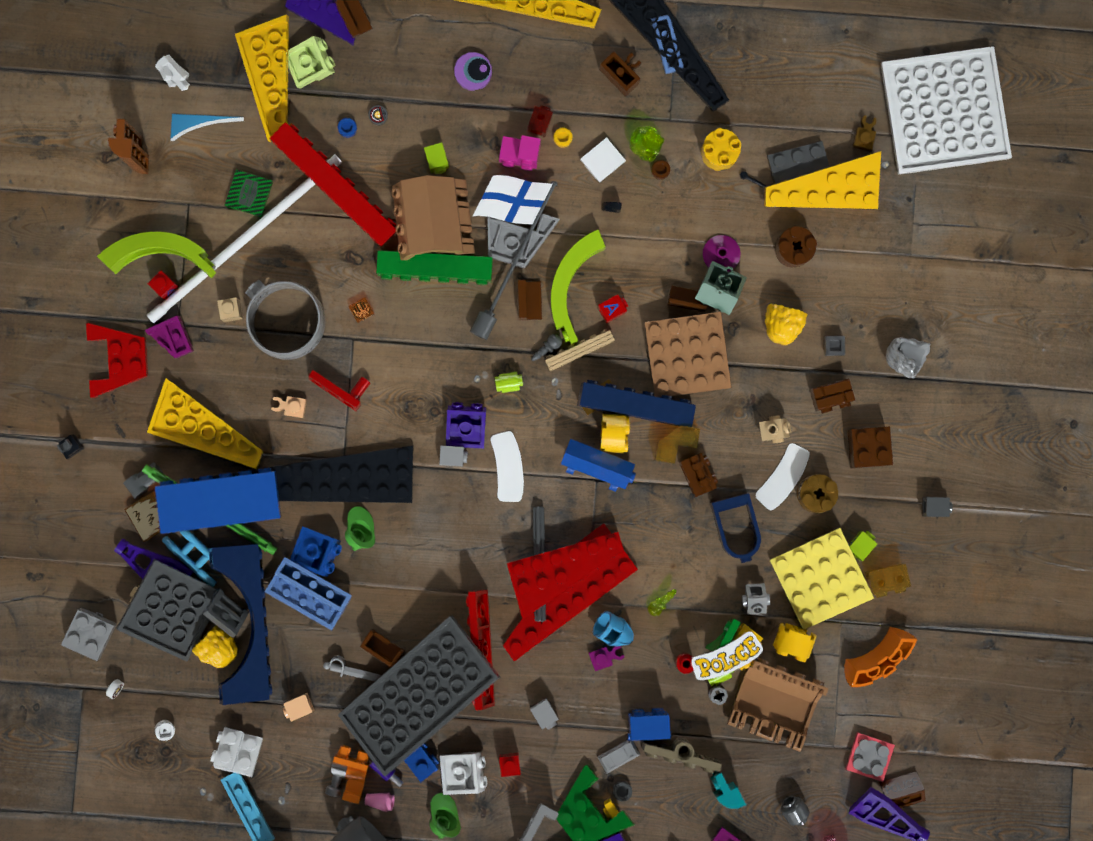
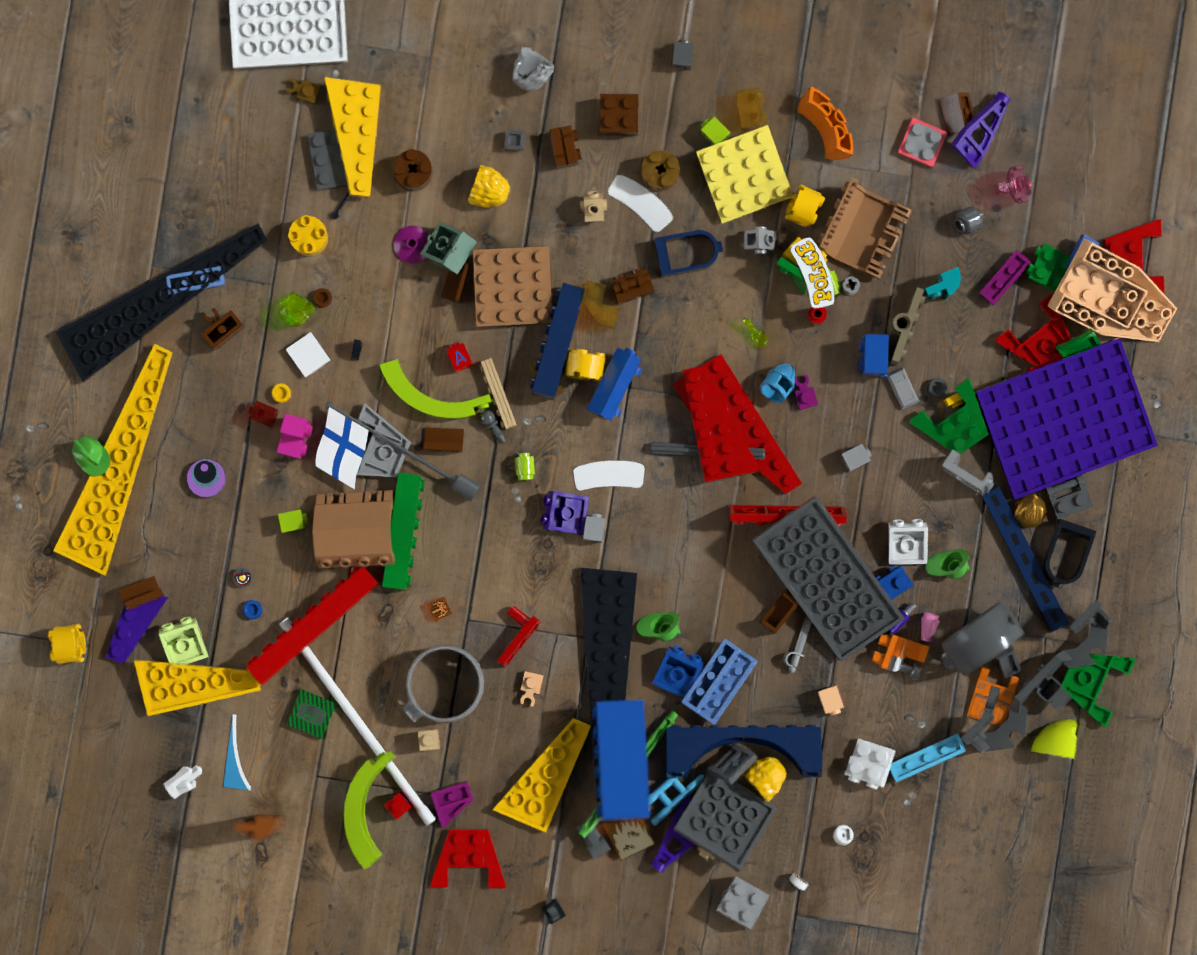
camera: 80 degrees left, 0 degrees up
red brick [499,752,521,777] -> none

